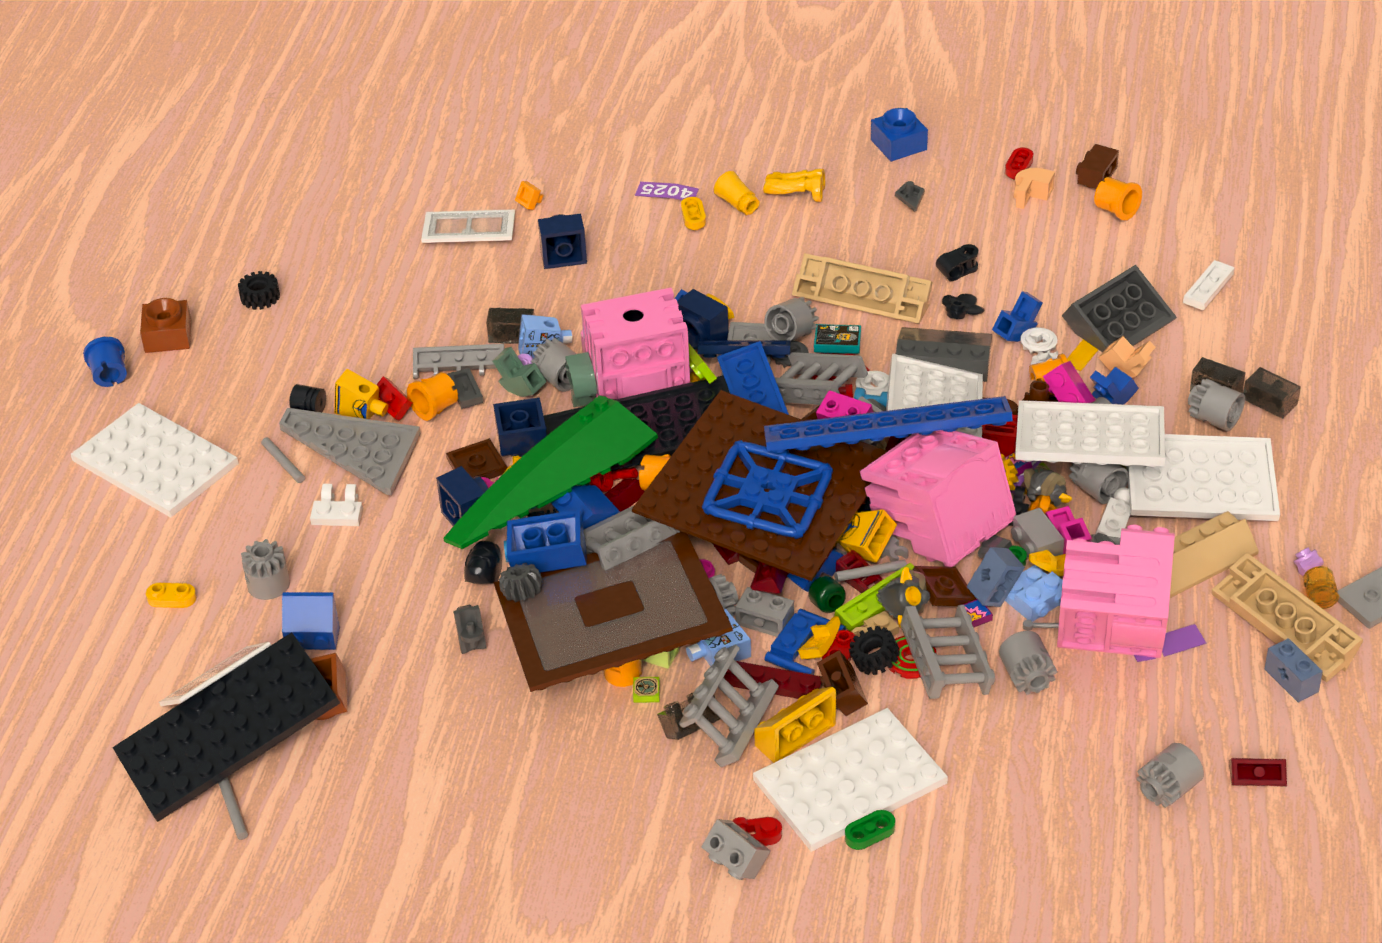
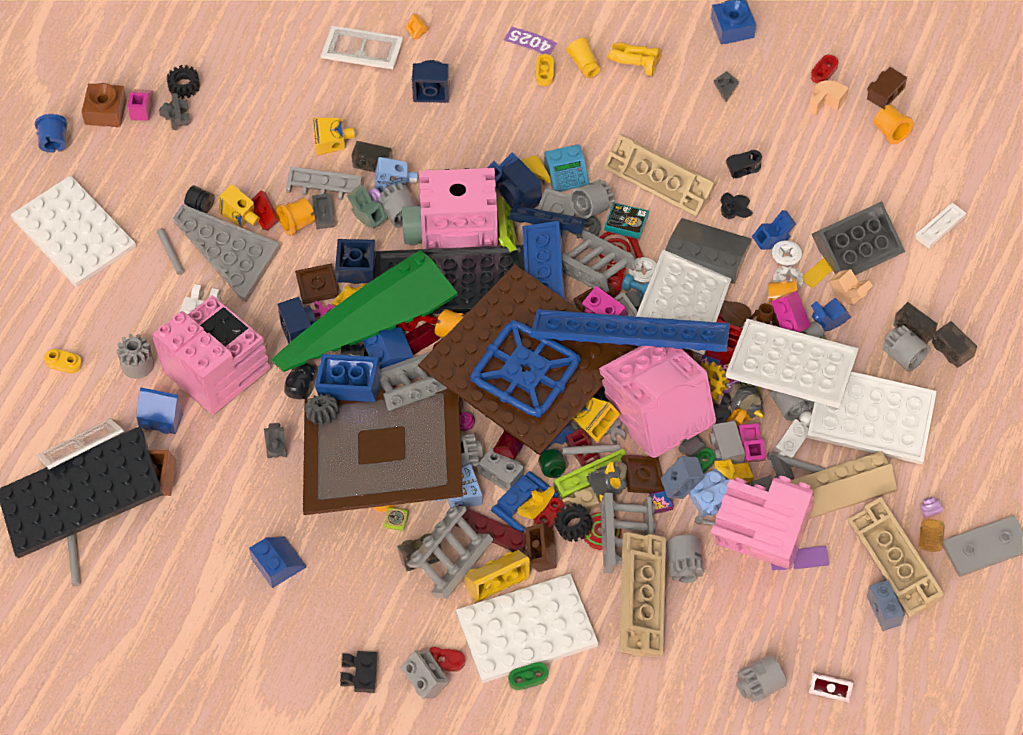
camera: 10 degrees right, 15 degrees up
none -> dark pink slope [128,89,153,121]
none -> bright pink piece [152,295,270,415]
none -> dark grey hips [159,93,190,130]
none -> blue slope [249,537,306,588]
none -> yellow torso [313,117,355,156]
none -> black plate [340,651,378,693]
none -> dark azure slope [544,144,589,192]
none -> tan slope [620,532,666,657]

